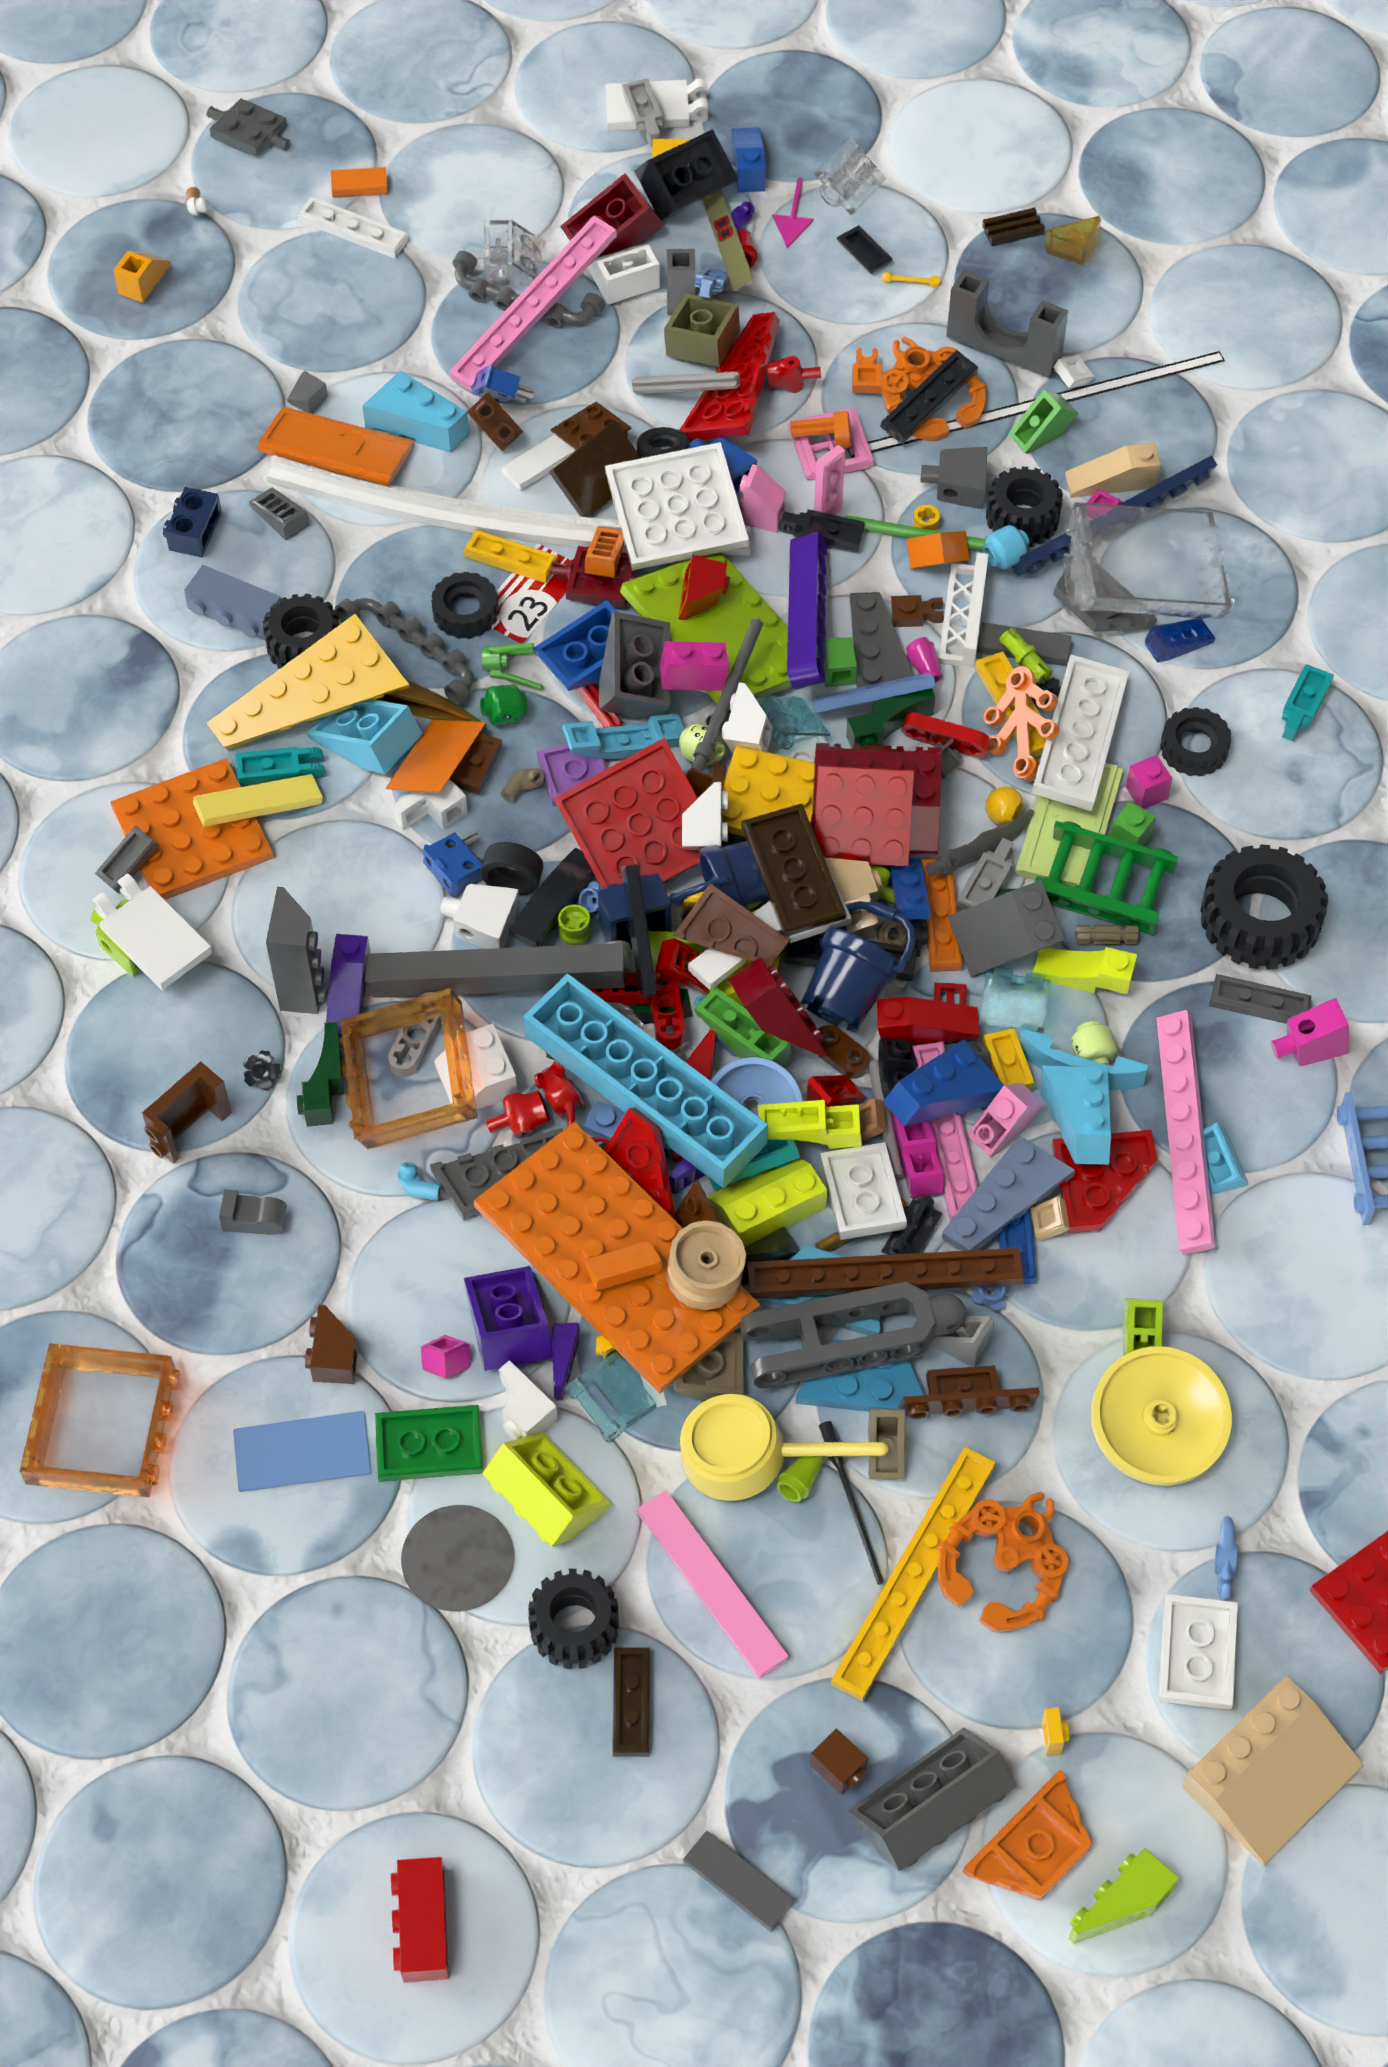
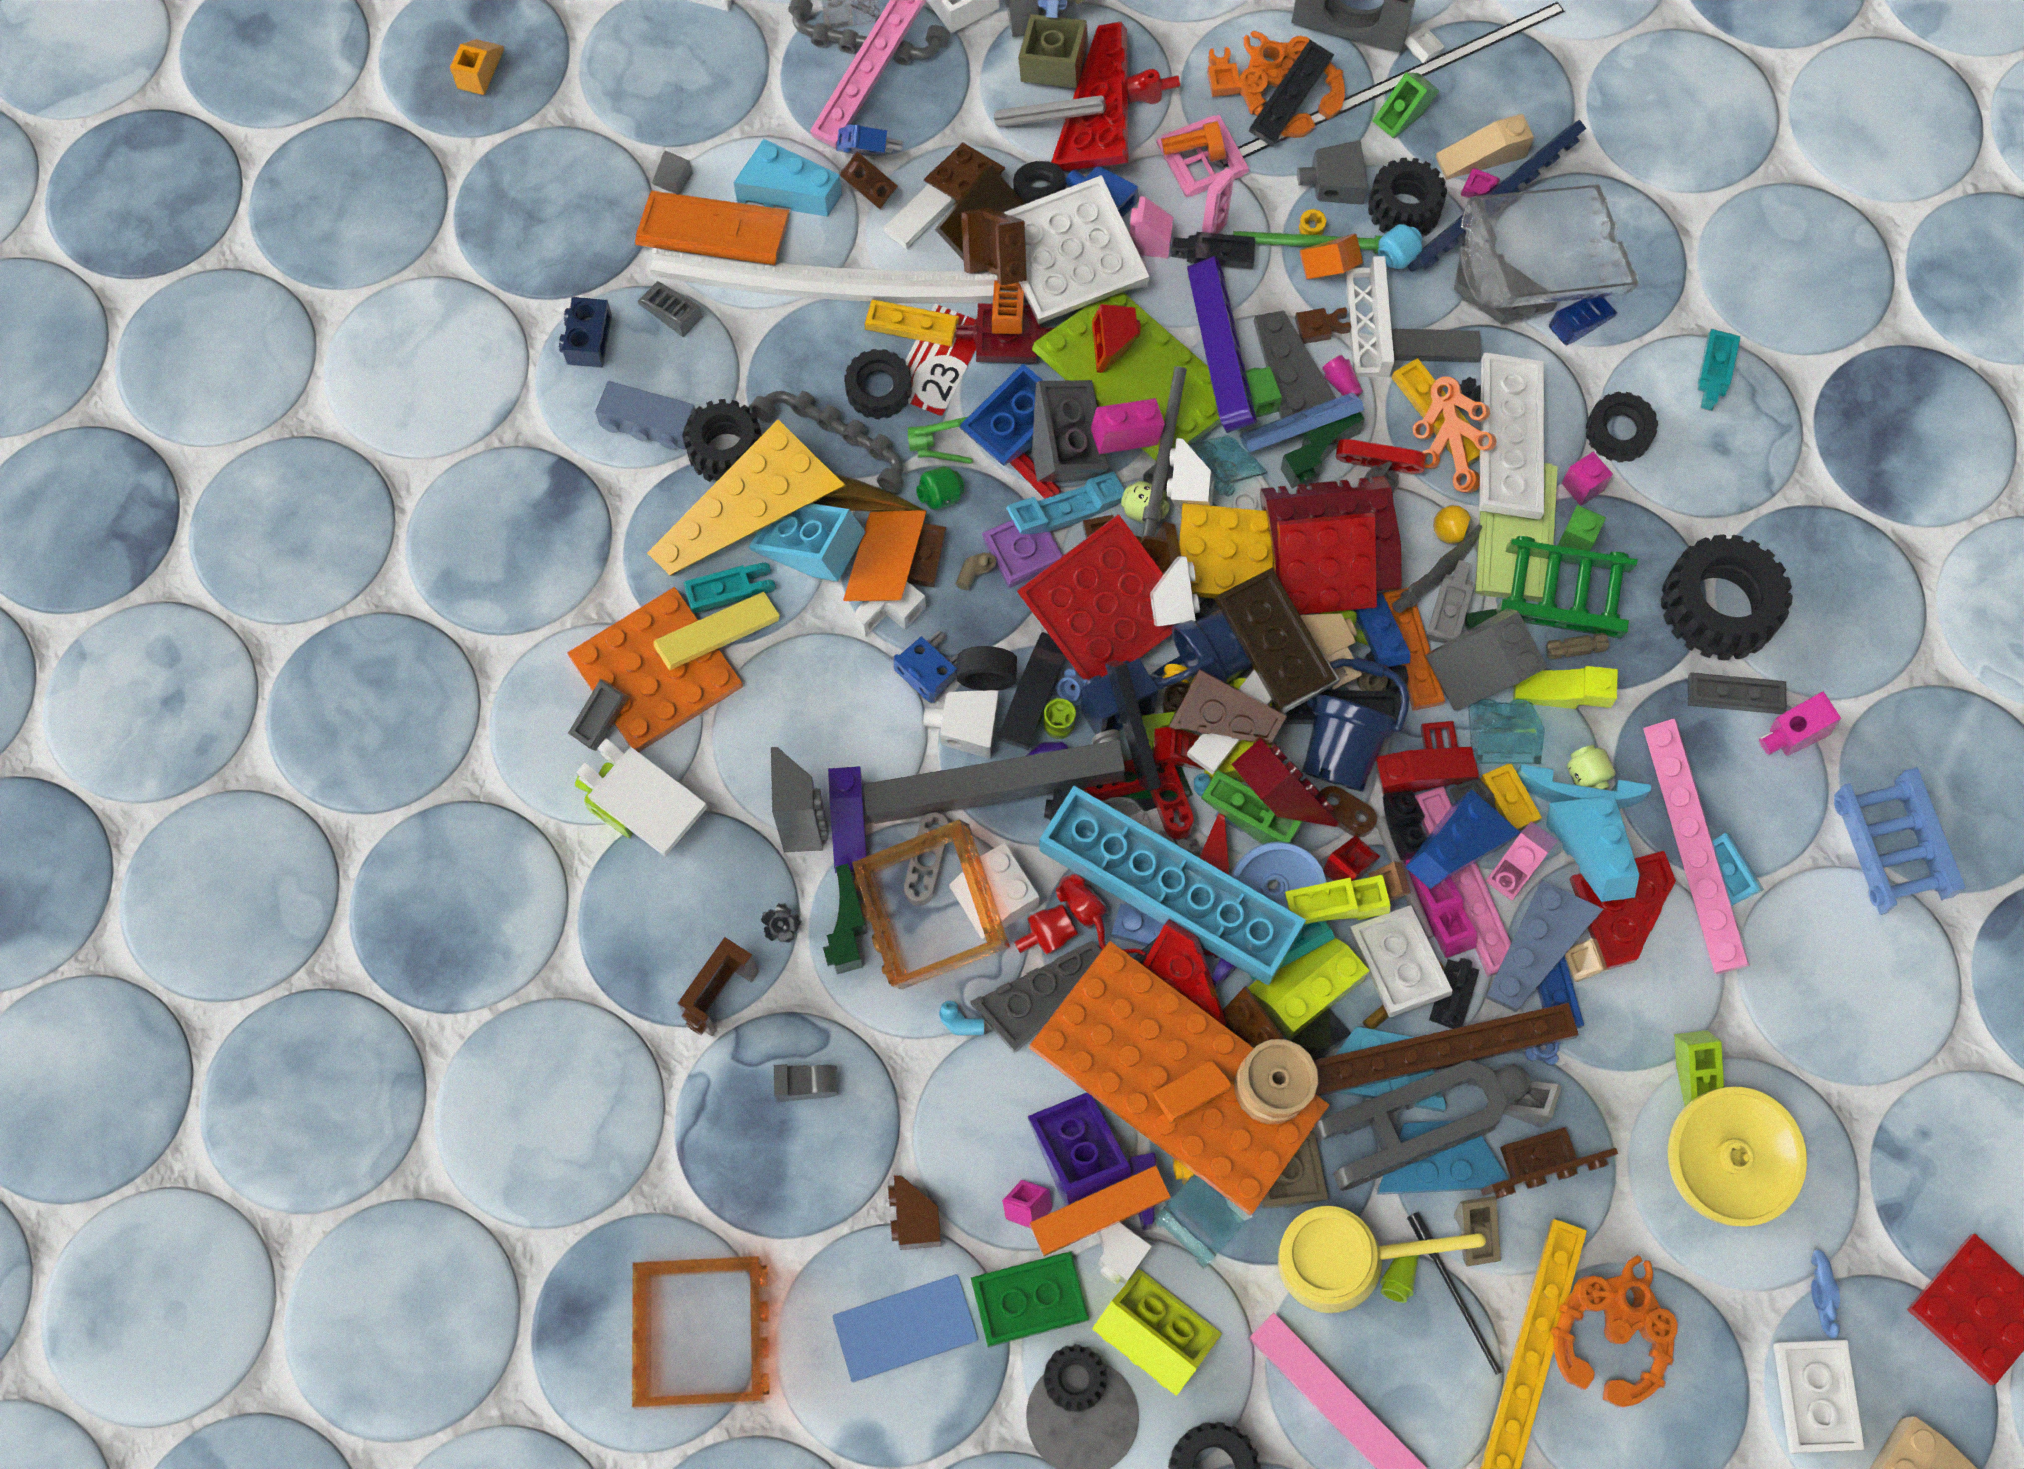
camera: 10 degrees left, 10 degrees up
lime pin [999,627,1053,684] -> none
none -> reddish brown panel [961,207,1027,285]
none -> orange tile [1029,1166,1171,1257]
none -> black tyre [1043,1344,1108,1412]

